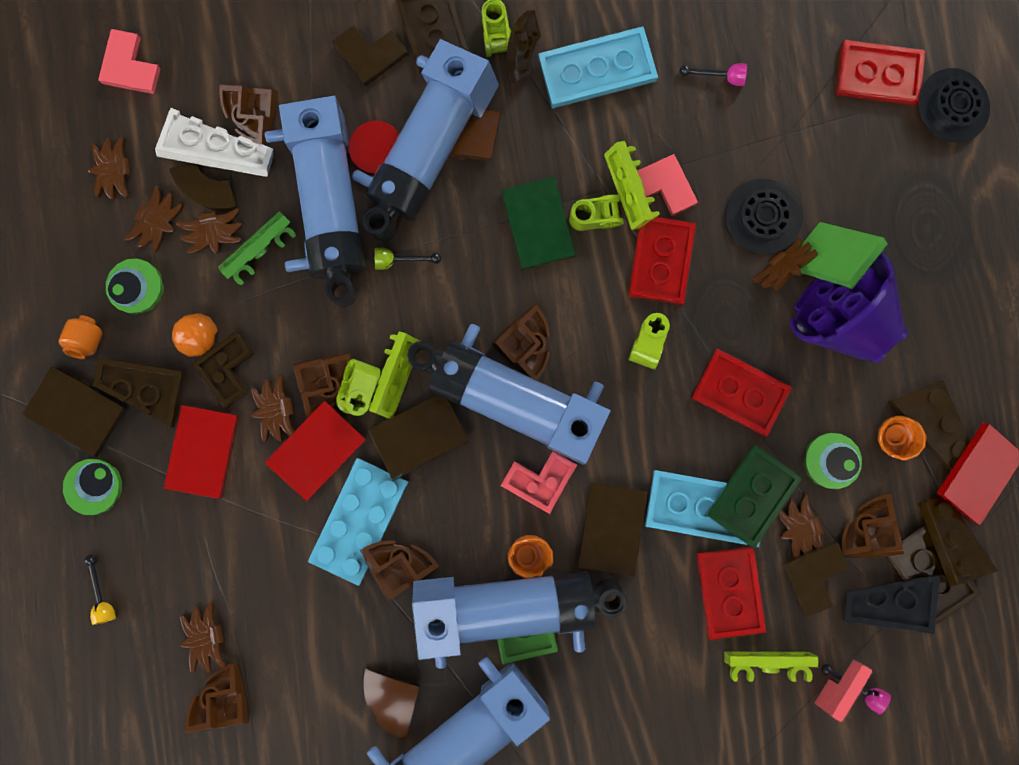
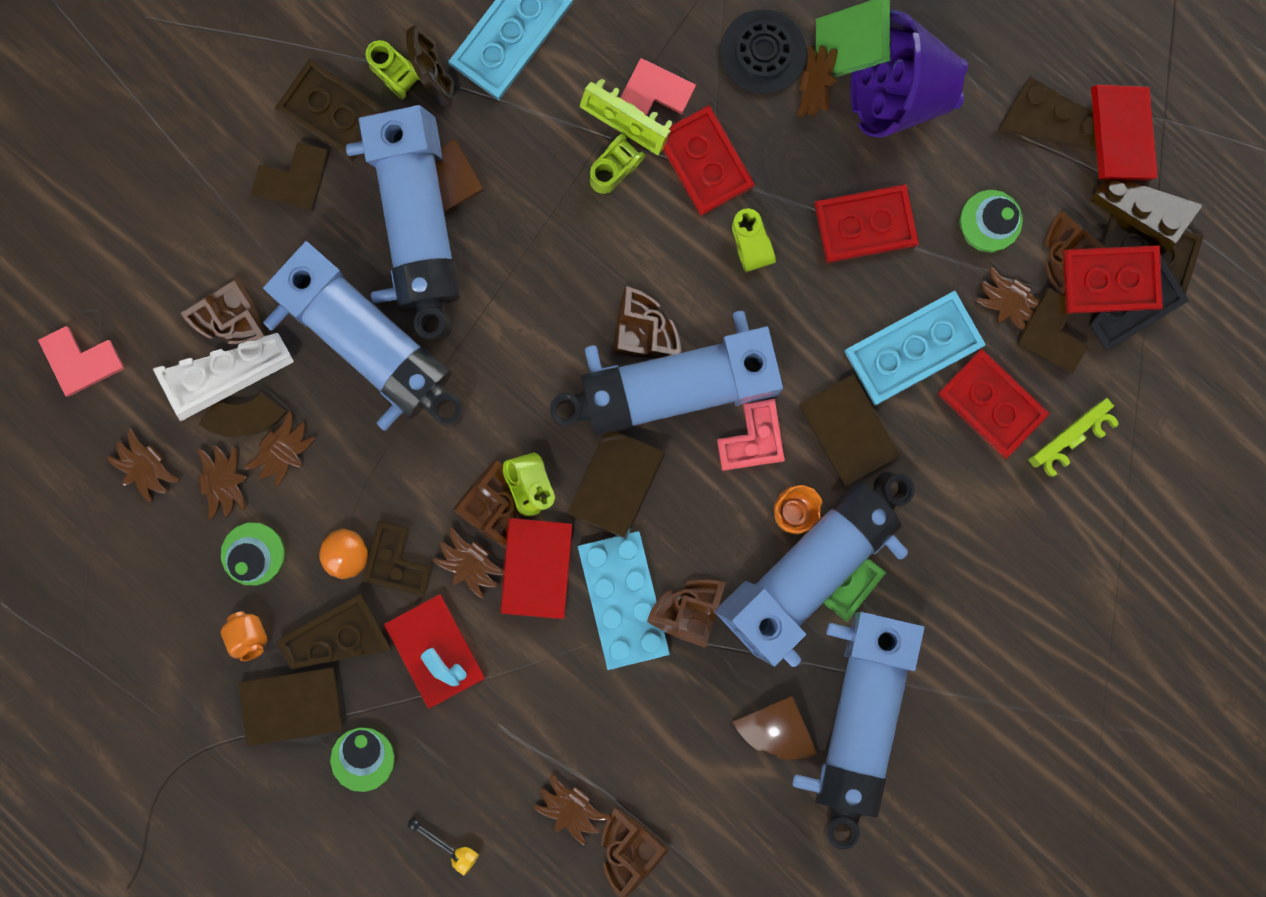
camera: 45 degrees left, 0 degrees up
bright green plate [218,211,296,285] -> none
red tile [348,121,399,176] -> none
lime plate [369,331,420,419] -> none
hinge [375,247,442,270] -> none
dark green tile [501,177,575,270] -> none
dark green tile [705,445,802,549] -> none
coral tile [814,660,872,722] -> none
dark pink hinge [821,664,891,715] -> none
orange hair [877,416,927,460] -> none
none -> medium azure arm [421,648,467,686]
none -> red tile [1063,246,1163,314]

